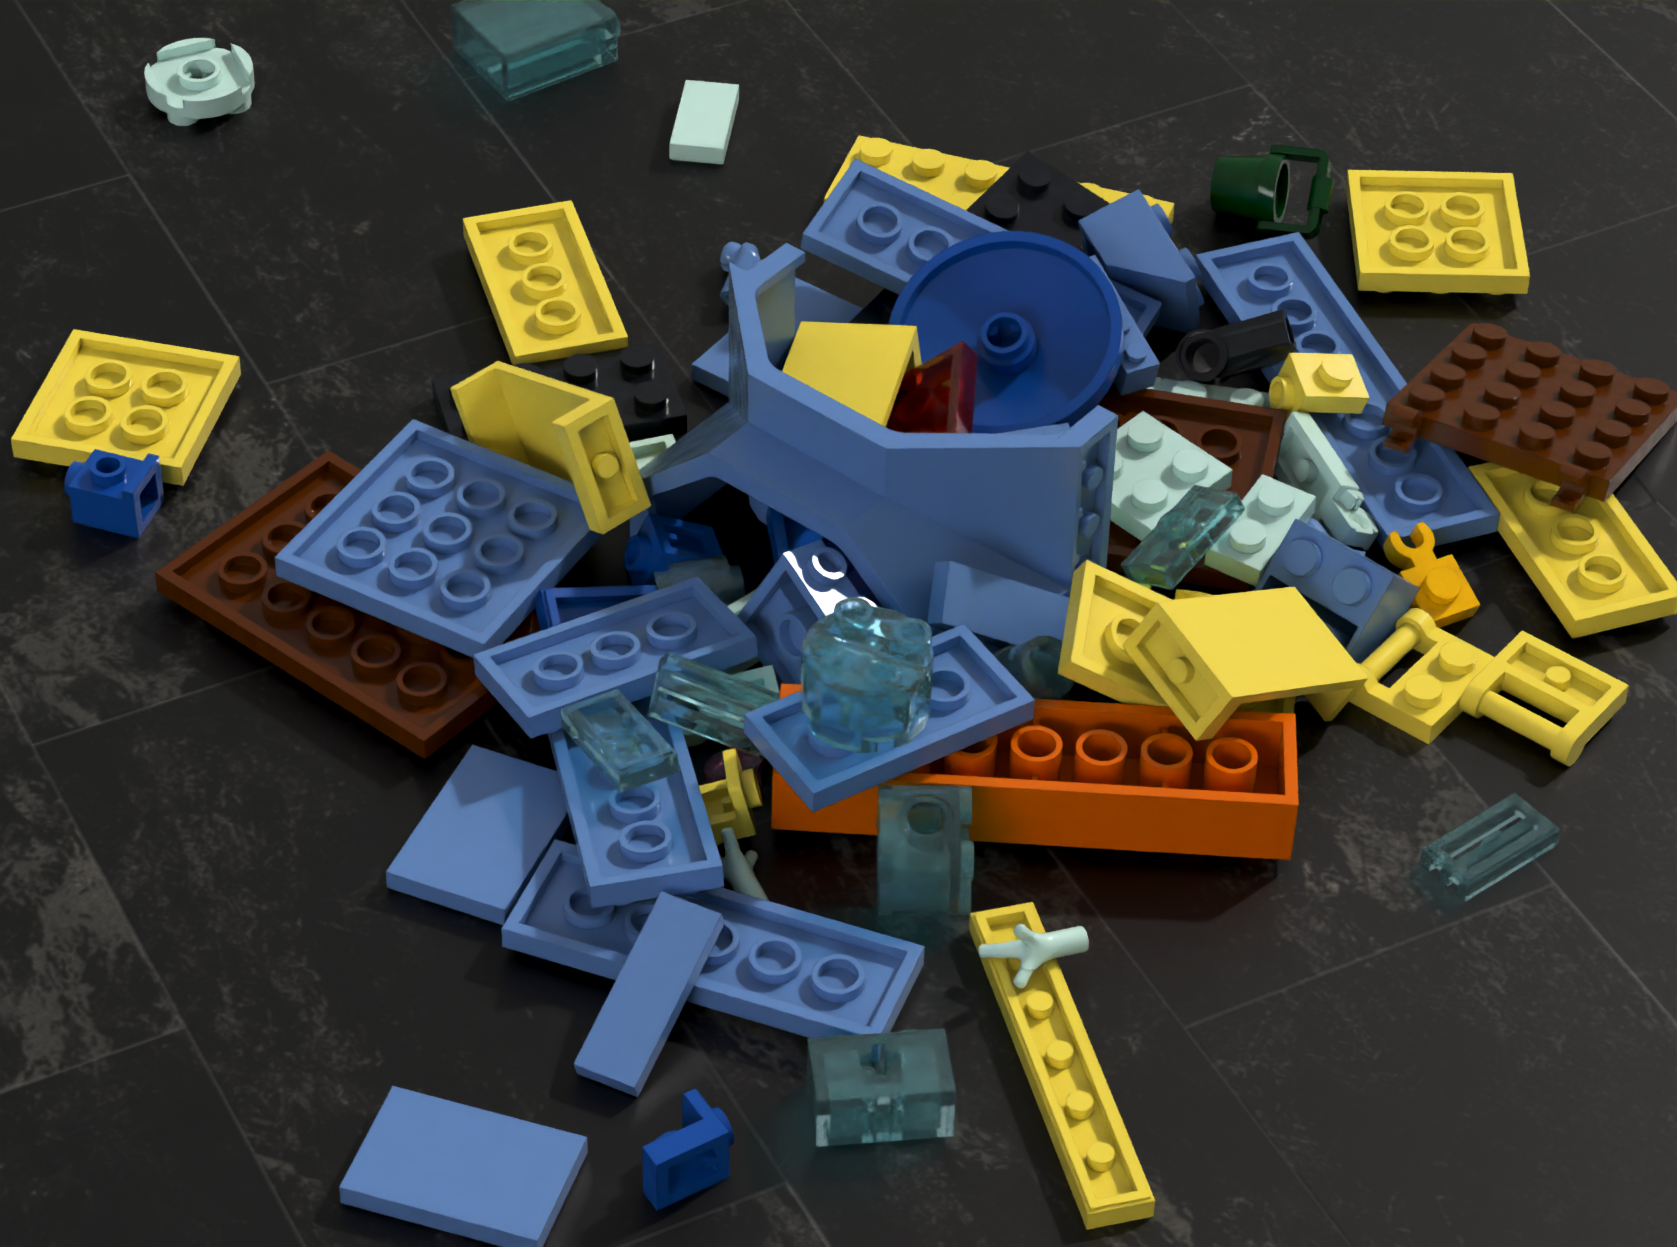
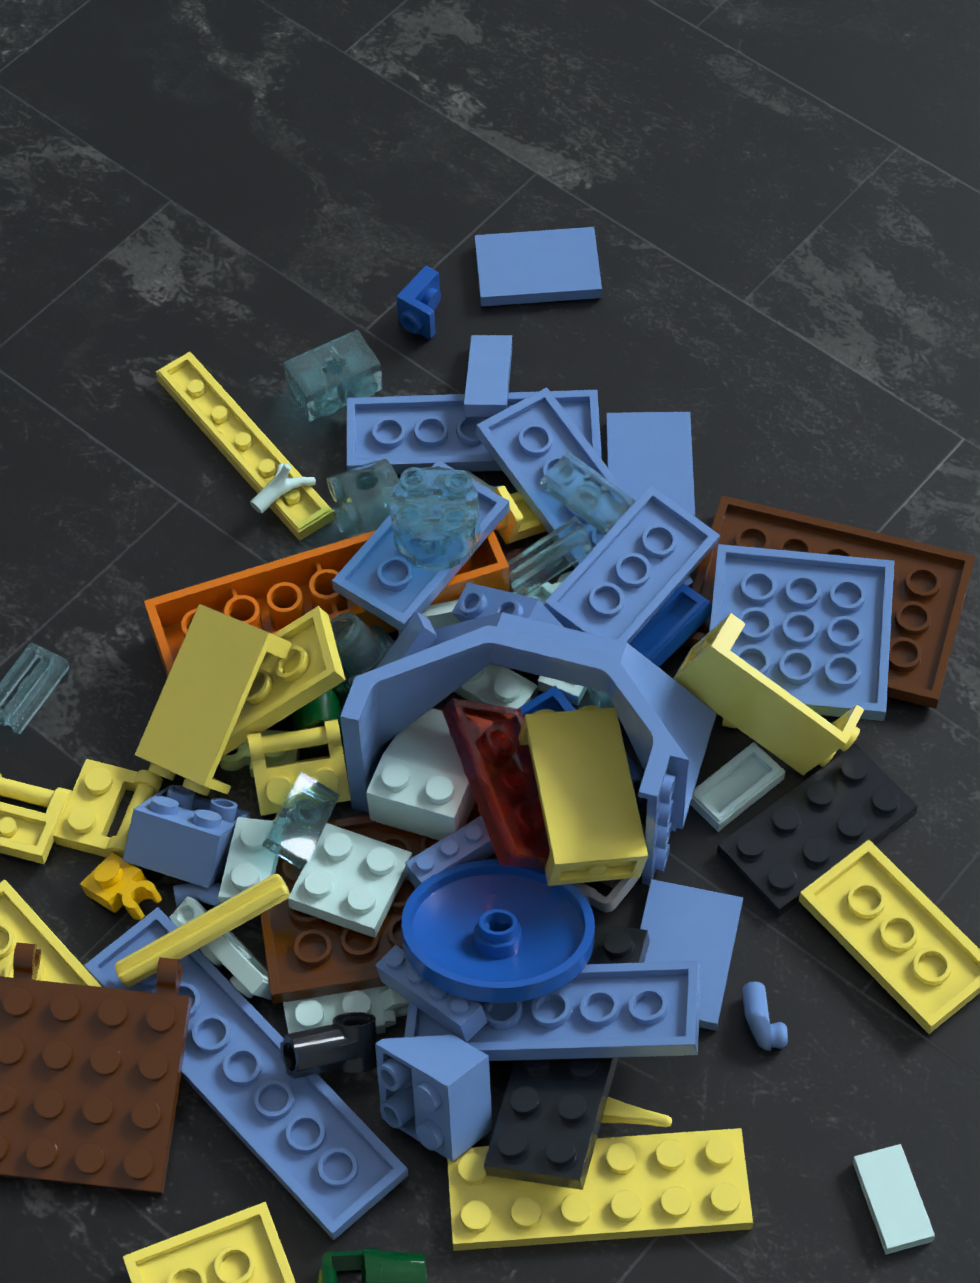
camera: 160 degrees right, 15 degrees up
light yellow bracket [1269,353,1369,421] -> none
none -> light yellow axle [115,874,290,987]

